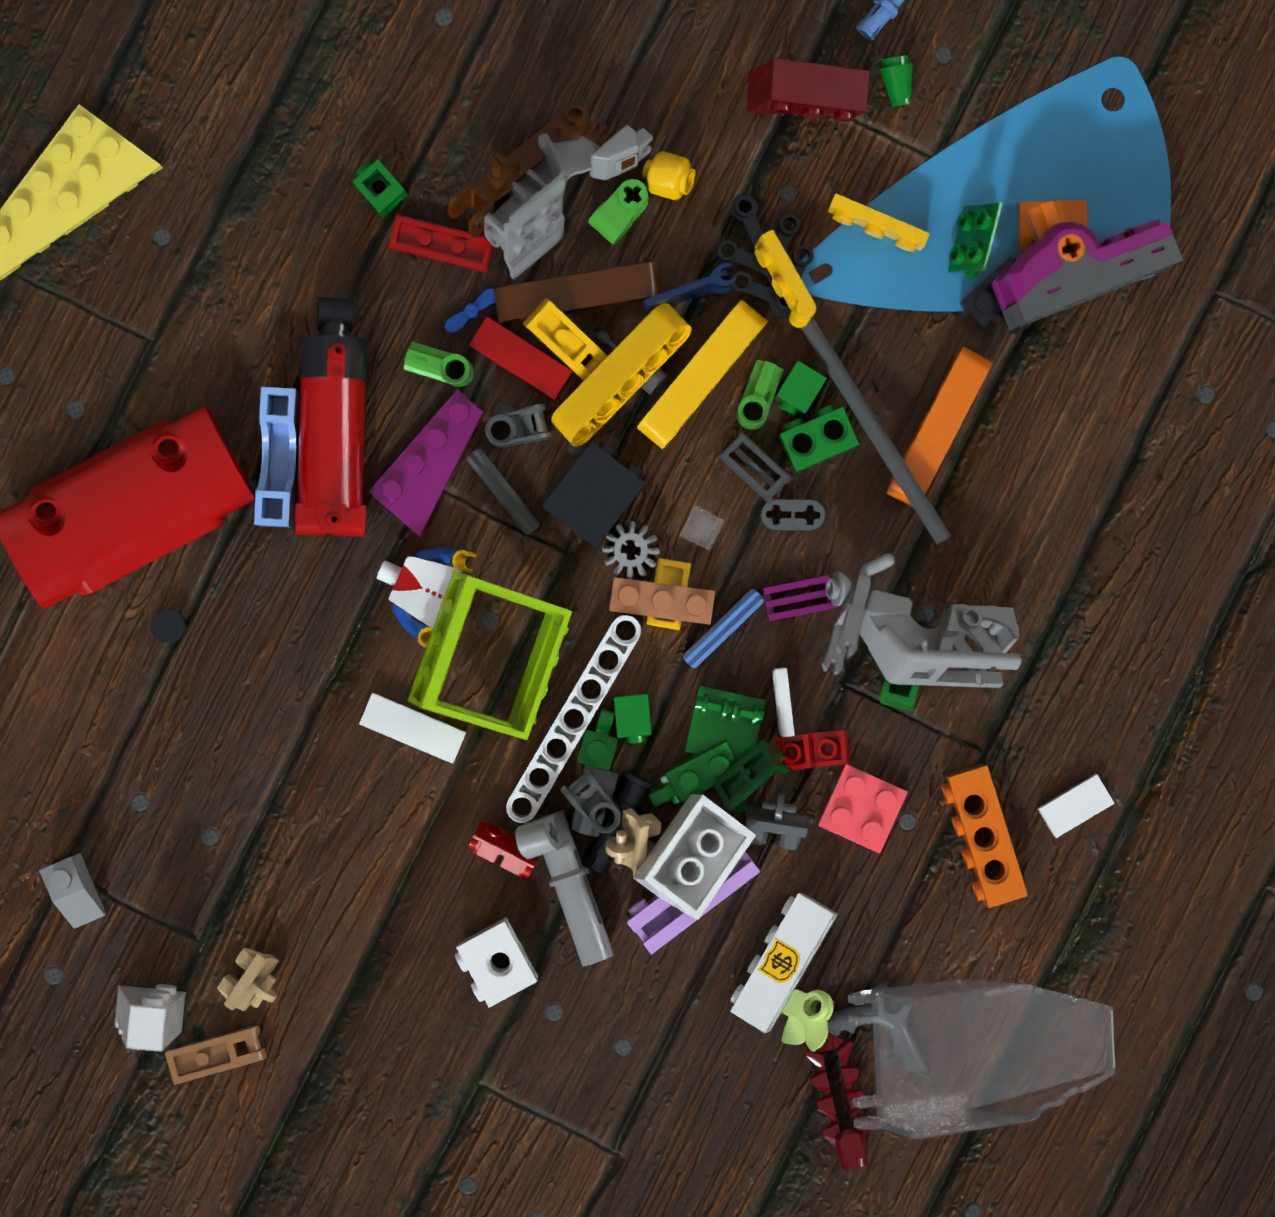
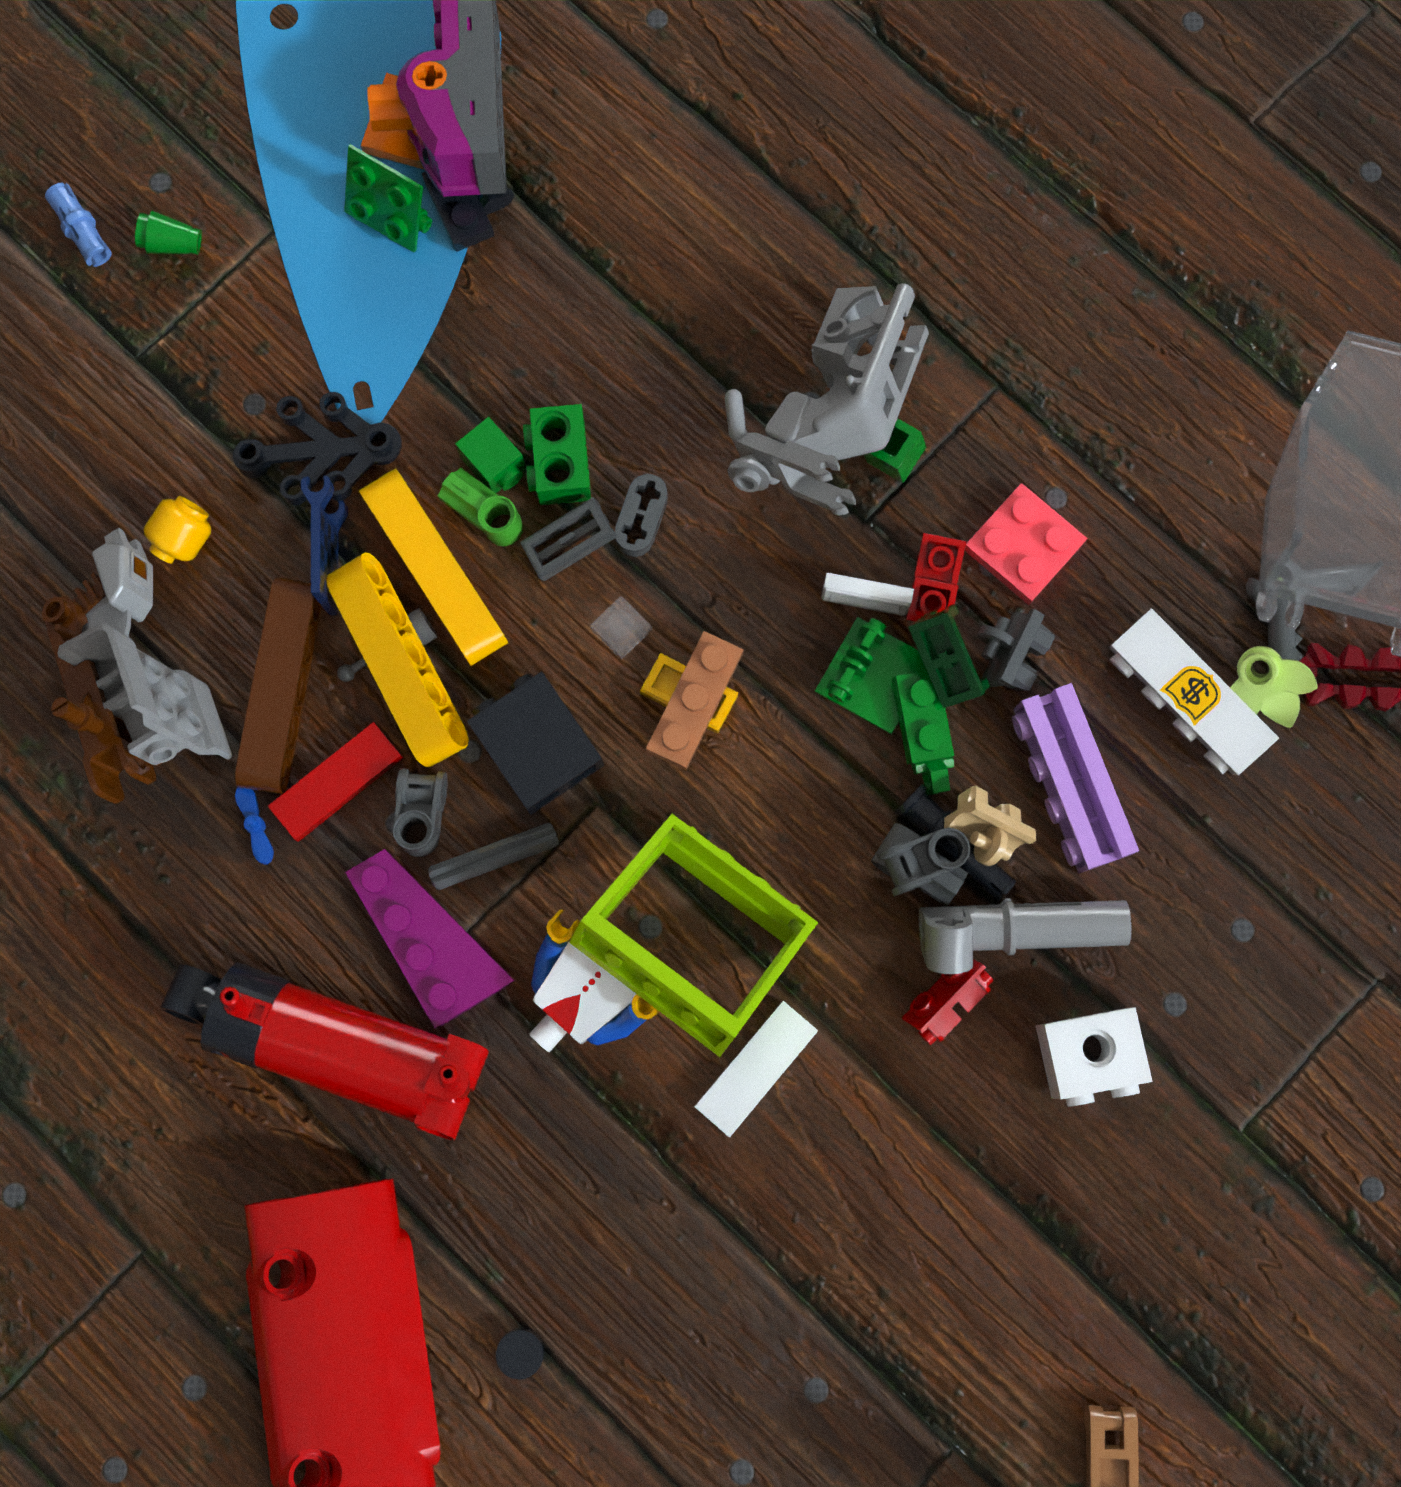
camera: 75 degrees left, 10 degrees down
tan hips [217,948,280,1011] -> none
light blue arch [254,387,300,528] -> none
green brick [353,159,408,218] -> none
red tile [388,214,494,273] -> none
bright green piece [404,342,474,387] -> none
white beam [506,615,641,823] -> none
yellow plate [523,298,608,381] -> none
green plate [577,708,618,771] -> none
bright green piece [588,179,649,245] -> none
light grey gear [602,521,660,579] -> none
green brick [614,693,652,744] -> none
white slope [633,794,756,920] -> none
medium blue axle [683,589,764,668] -> none
dark red wedge [746,58,869,122] -> none
yellow plate [755,230,816,328] -> none
magenta tile [762,575,836,621] -> none
dark grey piece [800,317,951,544] -> none
yellow plate [827,193,930,252] -> none
orange beam [886,346,993,507] -> none
orange brick [941,763,1028,908] -> none
white tile [1037,774,1115,838] -> none

